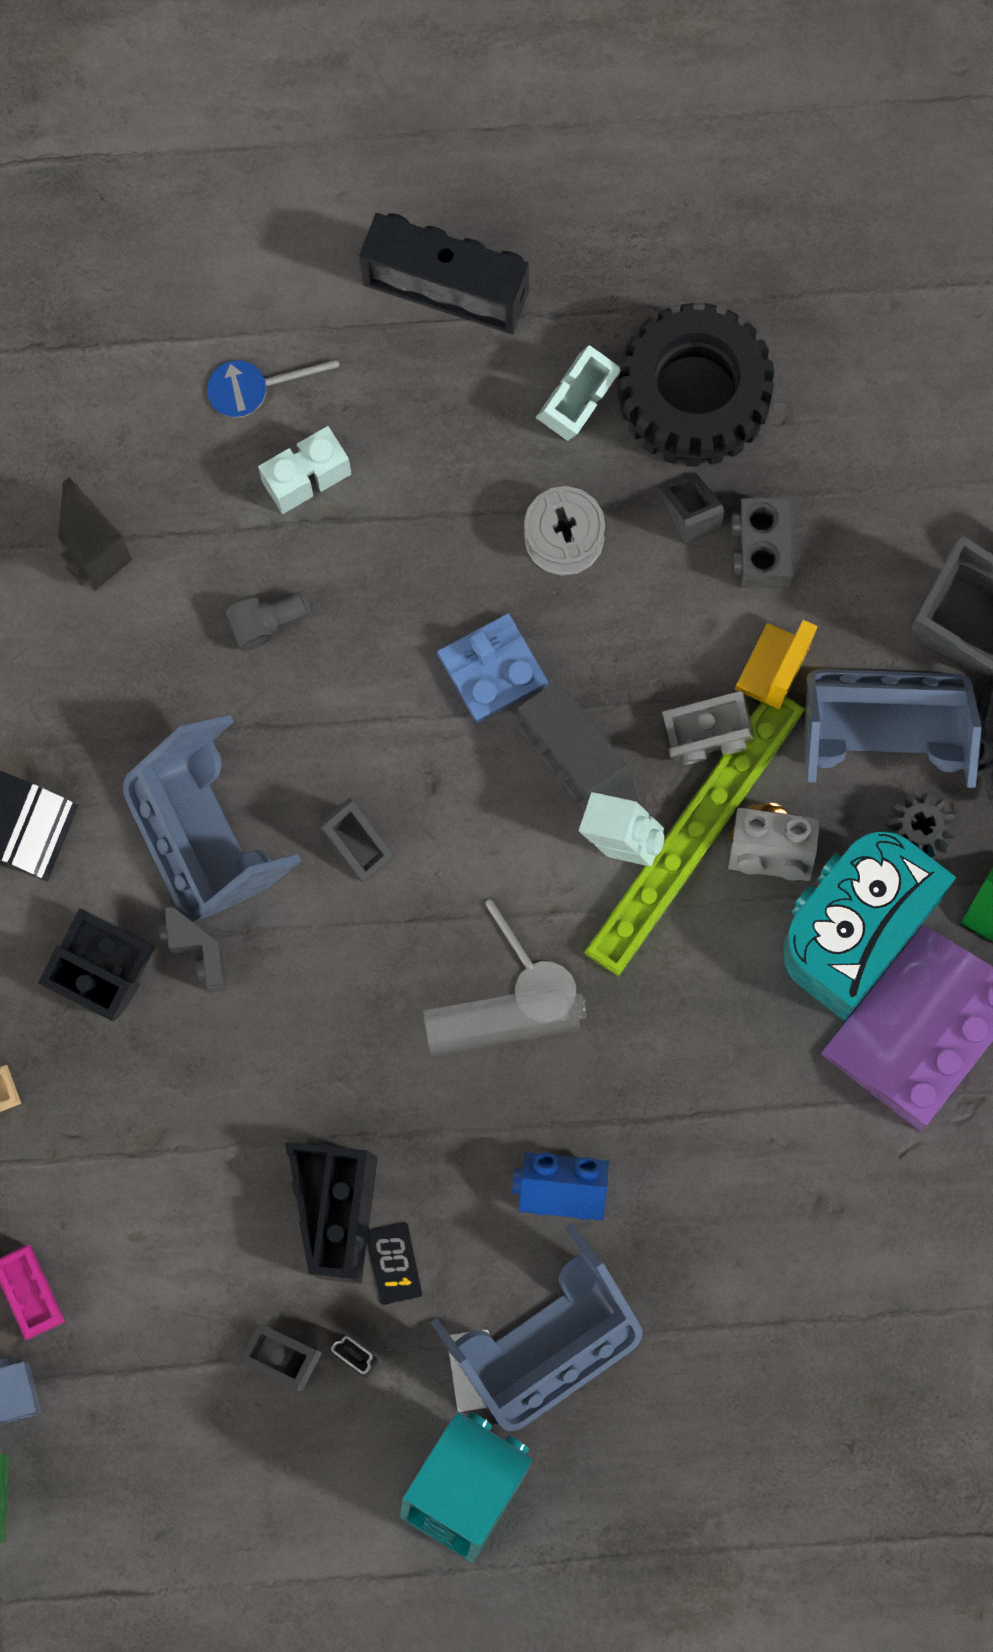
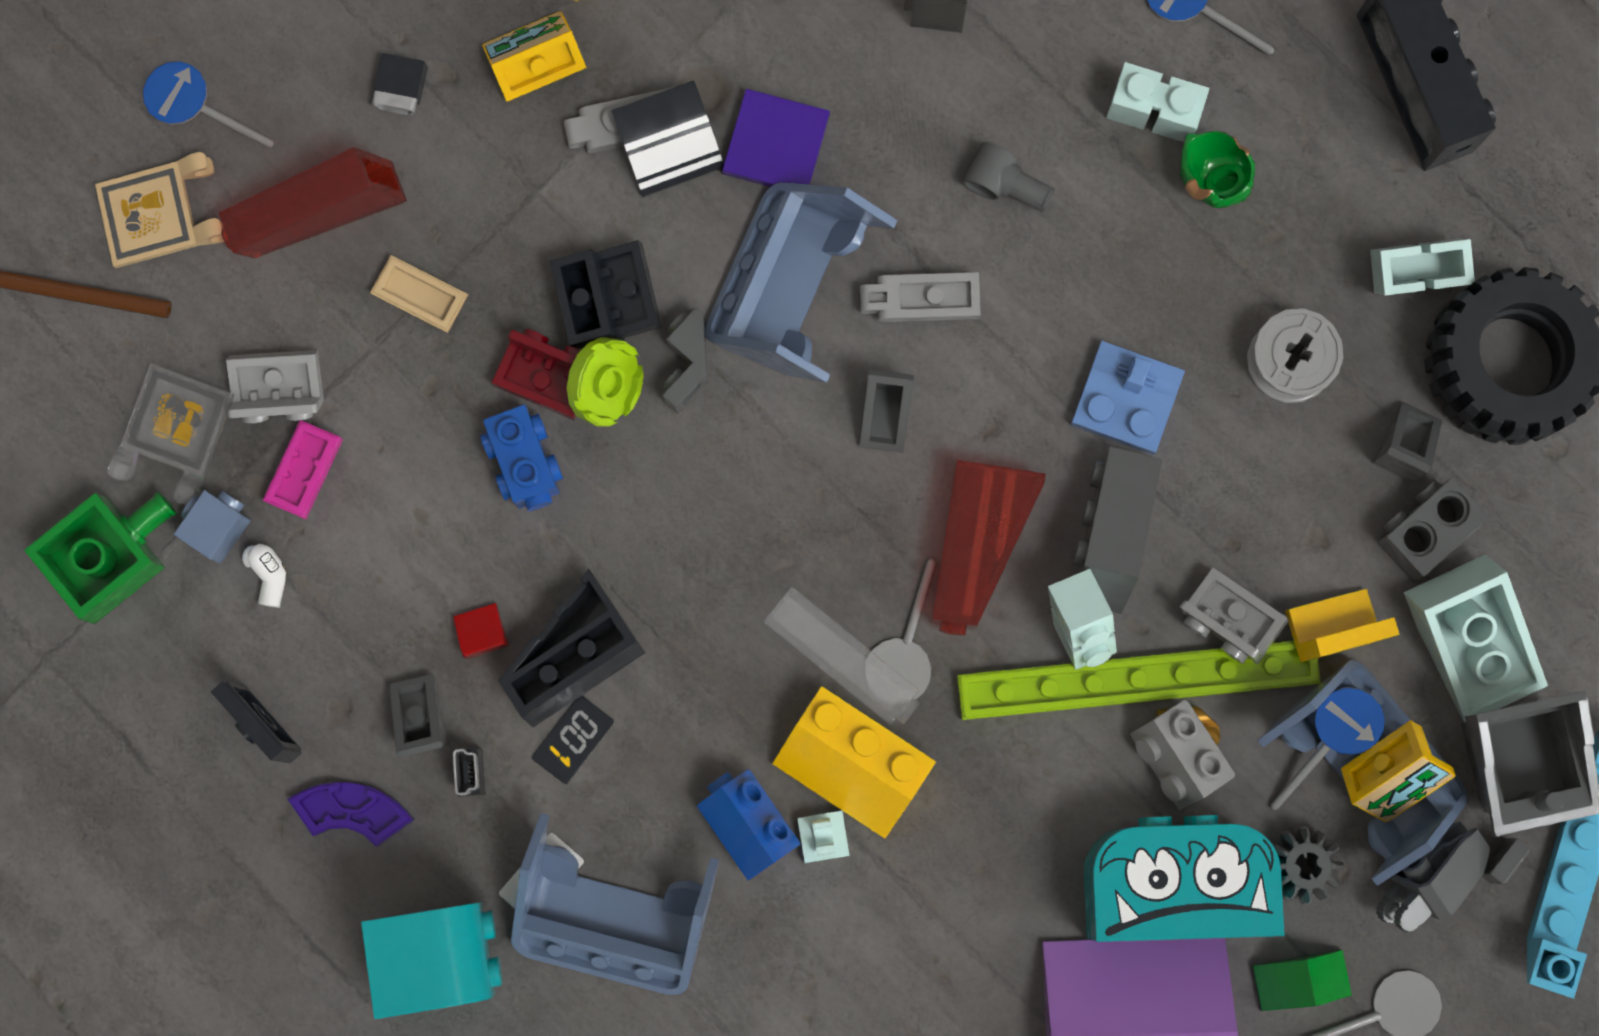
camera: 50 degrees right, 5 degrees up
none -> black plate [211,681,302,763]
none -> white arm [242,544,287,608]
none -> dark purple tile [287,782,415,847]
none -> red slope [453,603,510,659]
none -> blue brick [480,404,563,511]
none -> dark red bracket [492,329,580,421]
none -> lime tile [567,337,644,426]
none -> dark purple tile [723,89,830,187]
none -> yellow slope [772,686,936,839]
none -> light aqua tile [798,811,850,863]
none -> light grey hinge [860,272,981,322]
none -> clear red slope [930,460,1046,636]
none -> green hair [1180,131,1256,208]
none -> blue piece [1270,687,1385,810]
none -> panel [1340,720,1456,822]
none -> light aqua slope [1404,555,1548,722]

